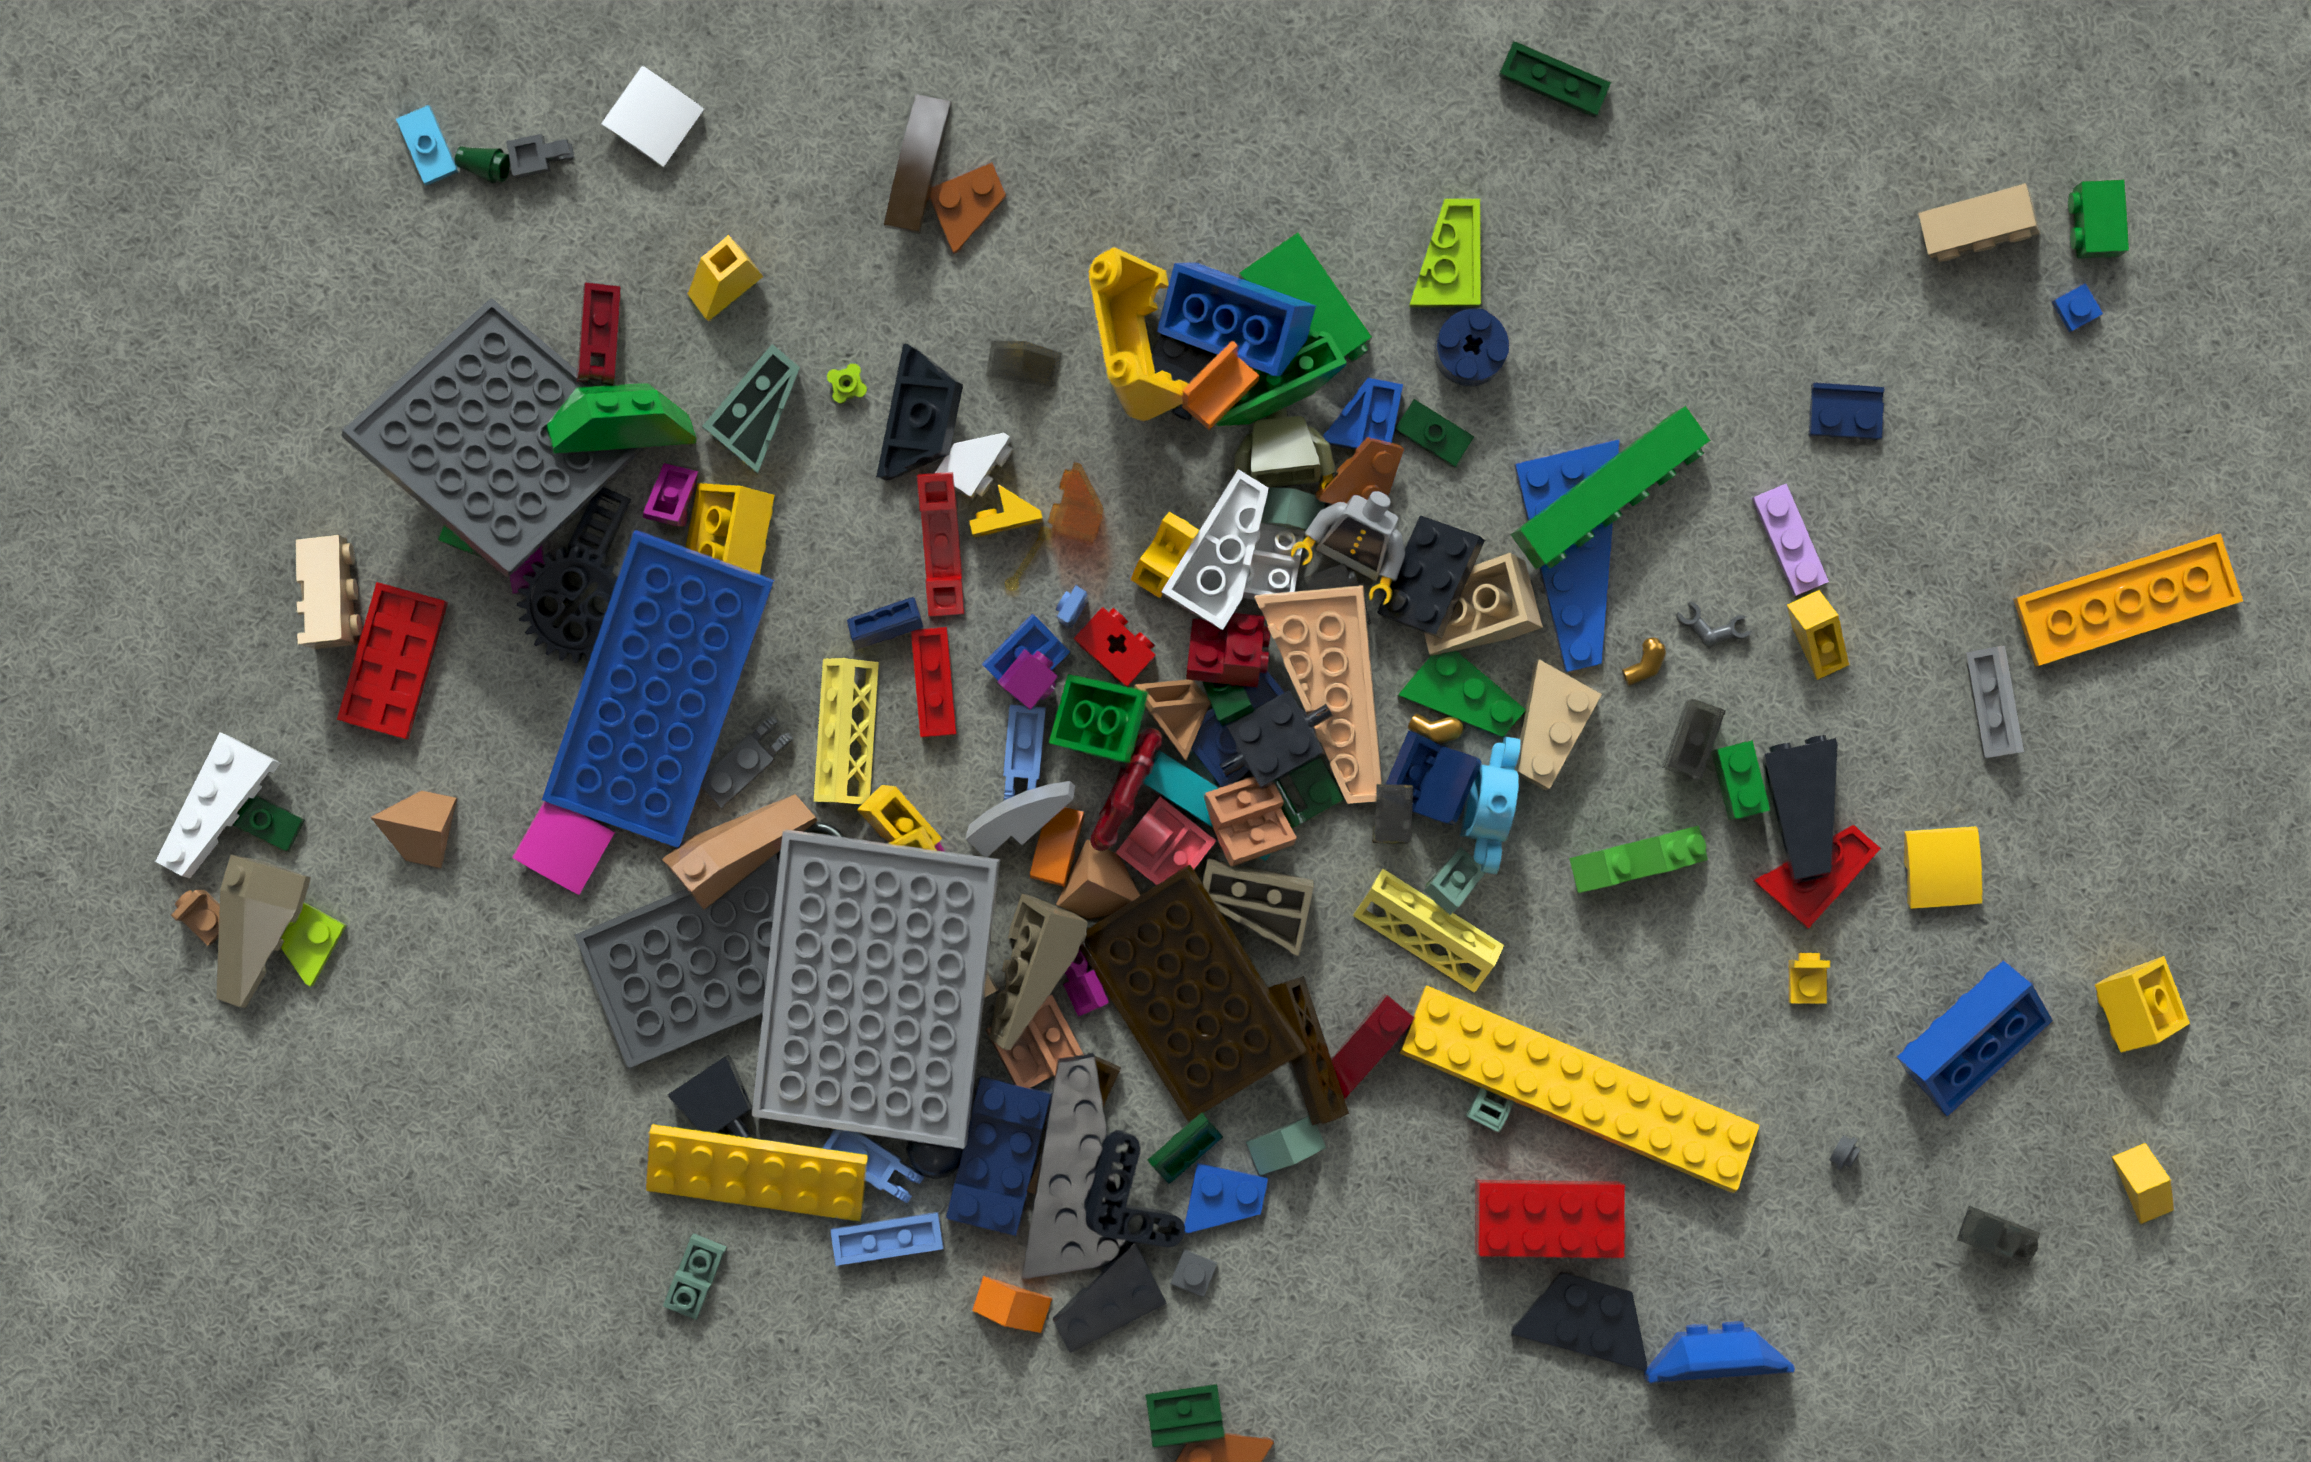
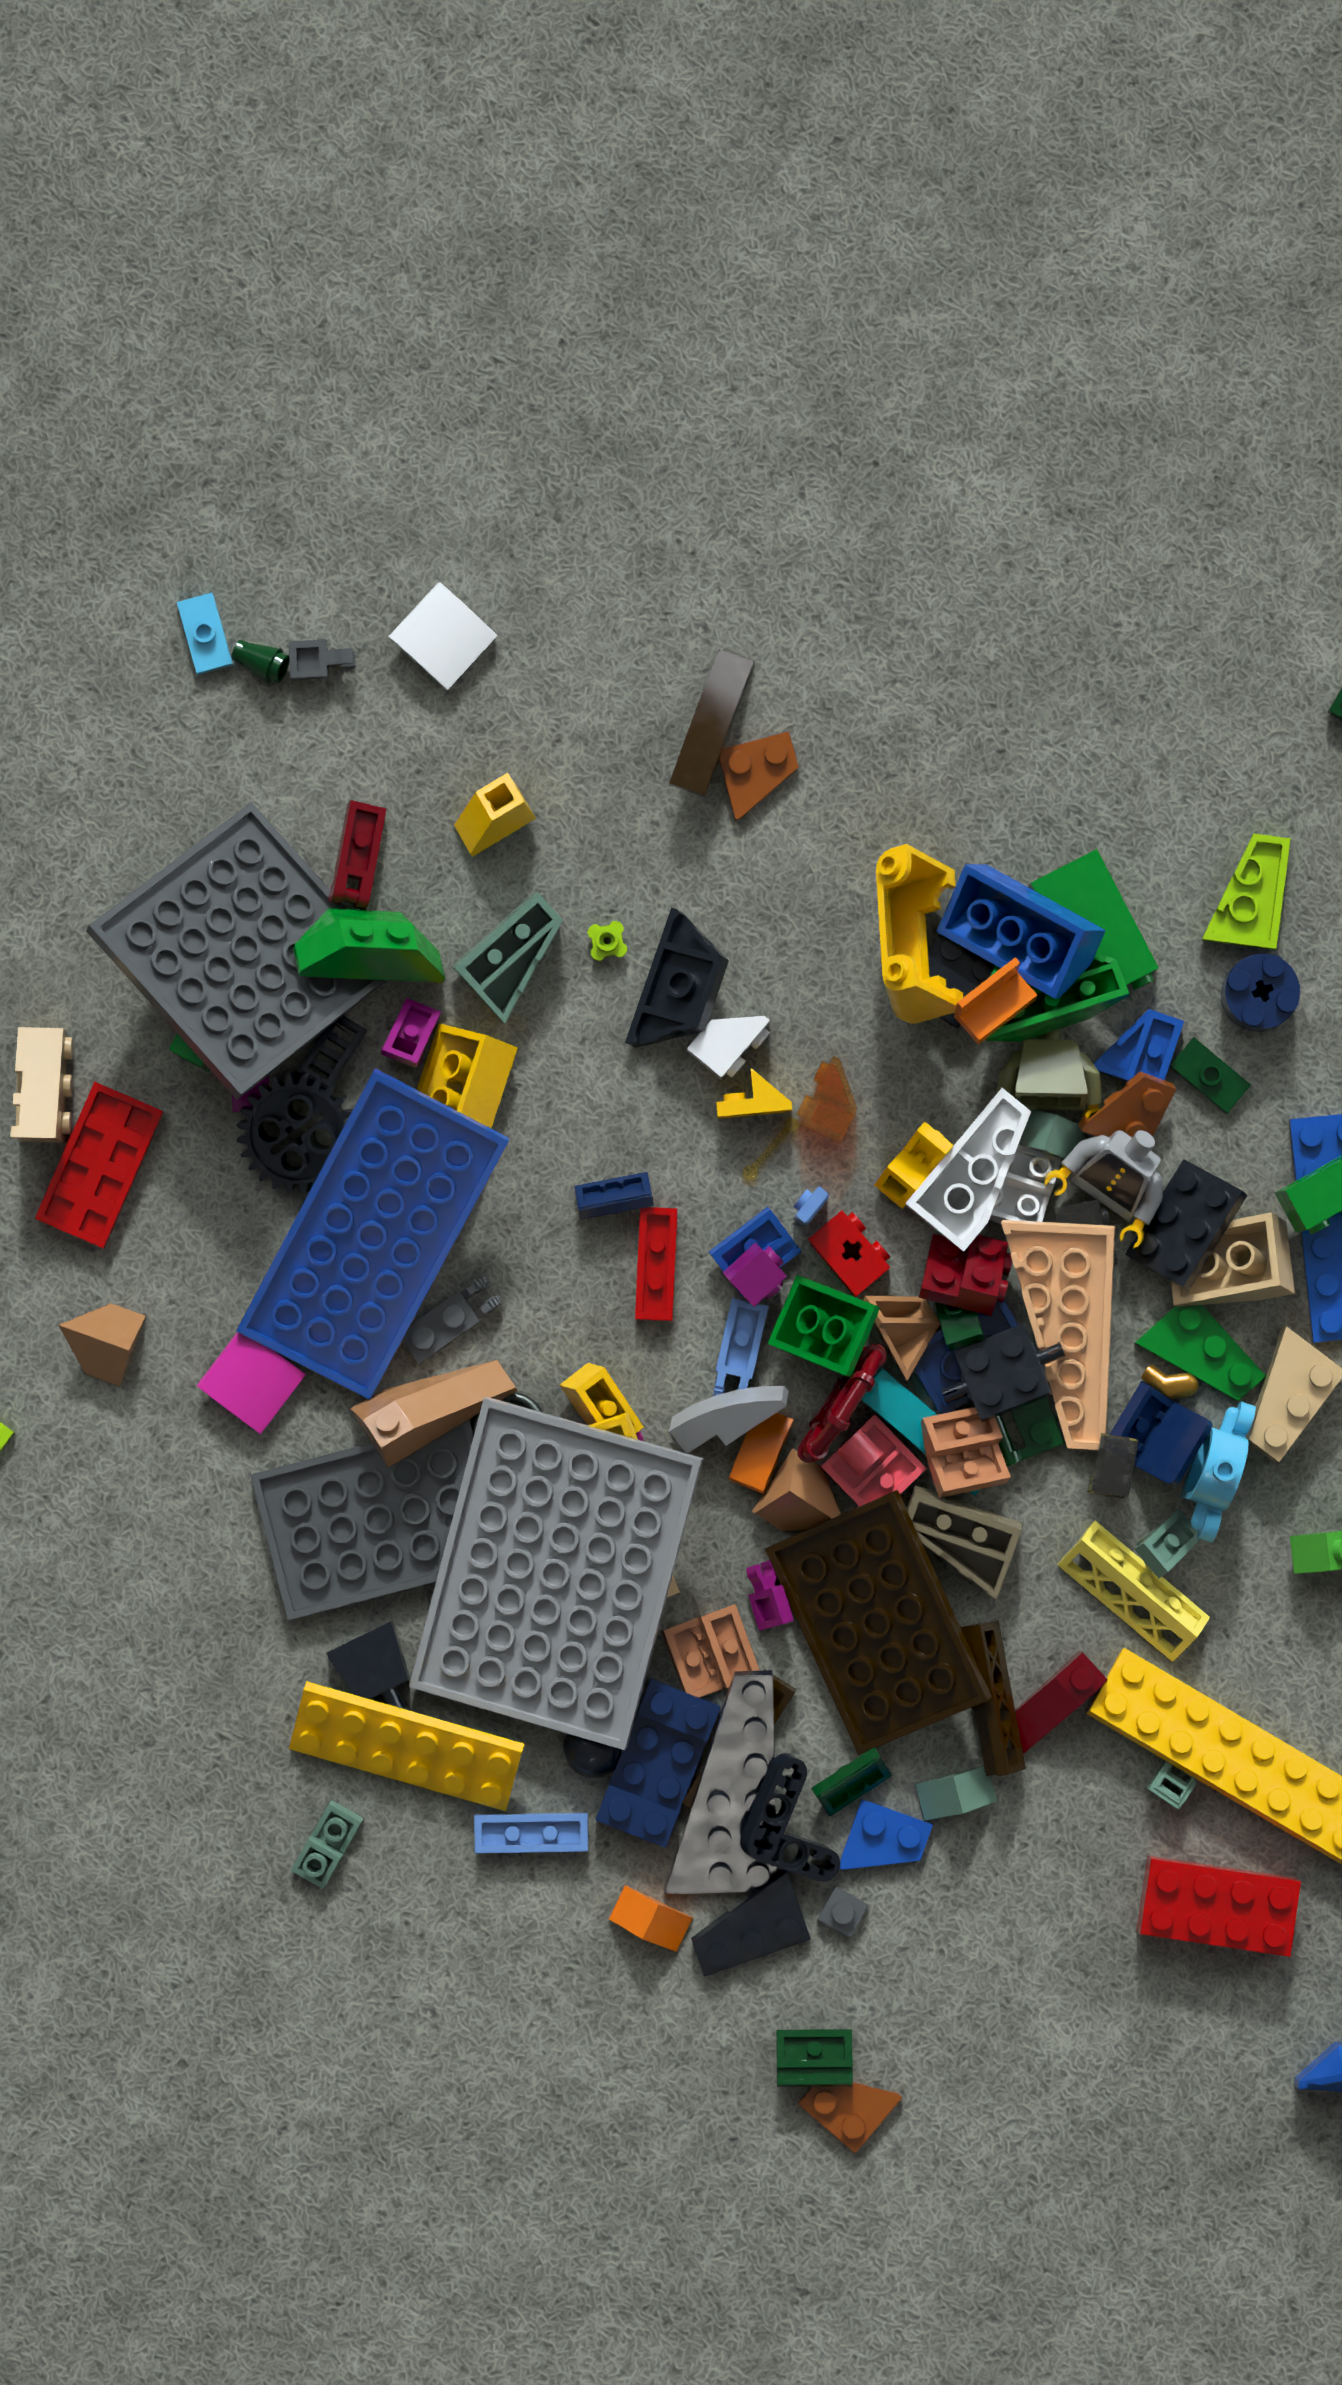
camera: 10 degrees right, 0 degrees up
light yellow fence [814,658,879,805] -> none
medium blue hinge [822,1129,924,1203] -> none
red slope [917,472,964,616] -> none
clear smoke slope [986,341,1062,388] -> none
dark tan wedge [989,893,1088,1051] -> none
black wing [1510,1272,1648,1371] -> none

